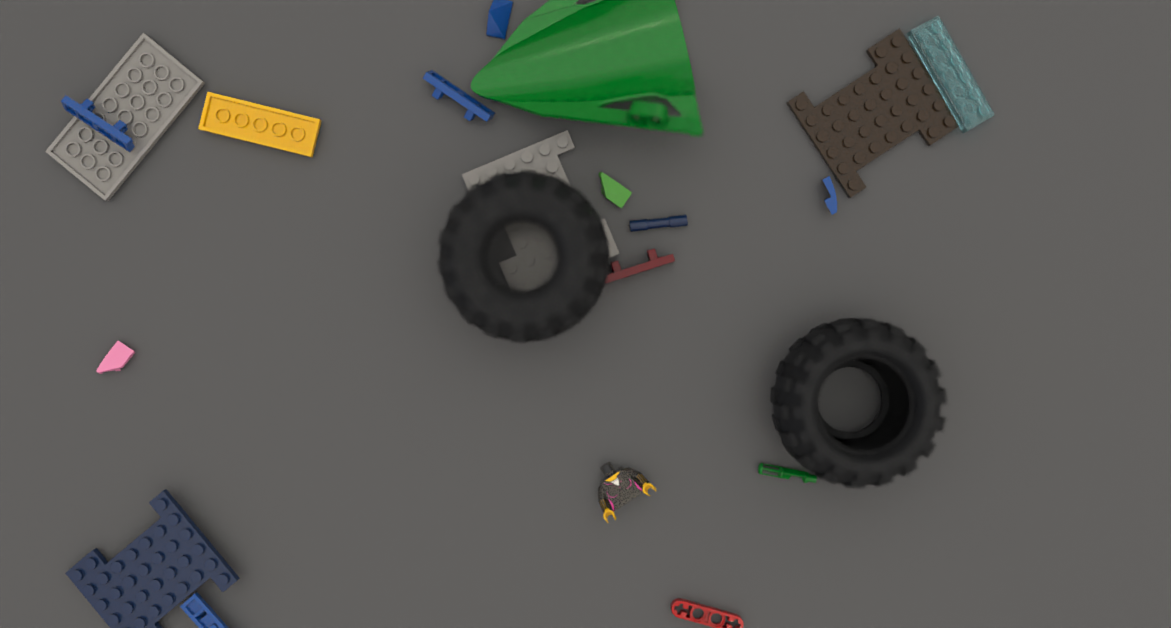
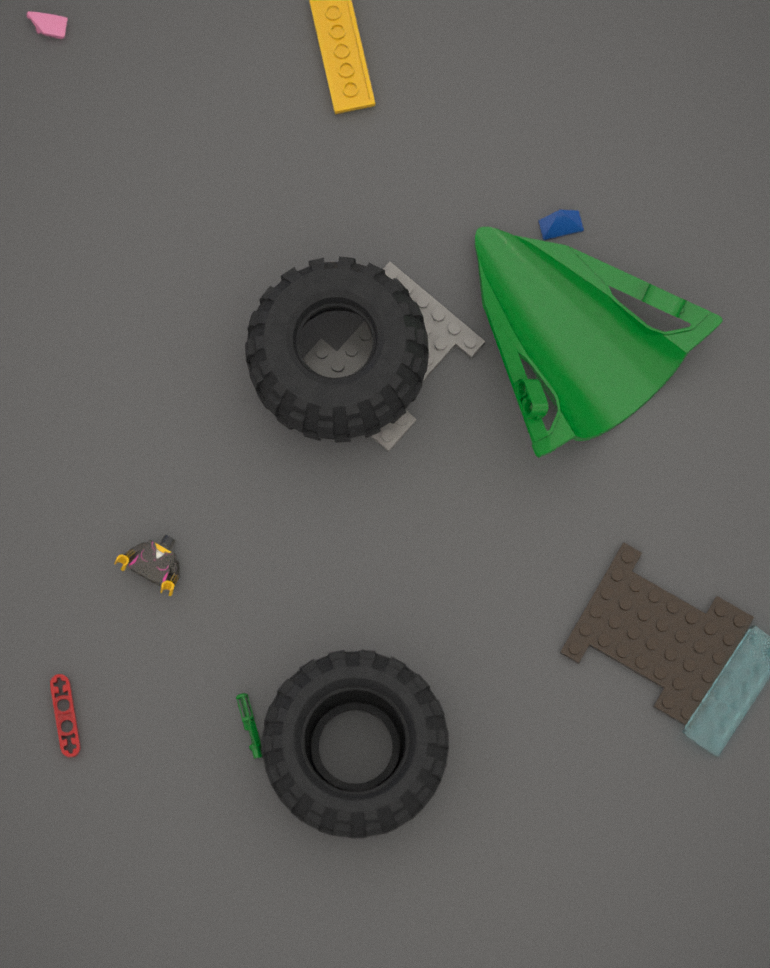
camera: 60 degrees right, 10 degrees down
blue hinge [422,70,495,122] -> none
bright green slope [599,171,632,209] -> none
dark red hinge [605,249,675,284] -> none
dark blue piece [629,215,688,232] -> none
blue slope [823,176,837,215] -> none

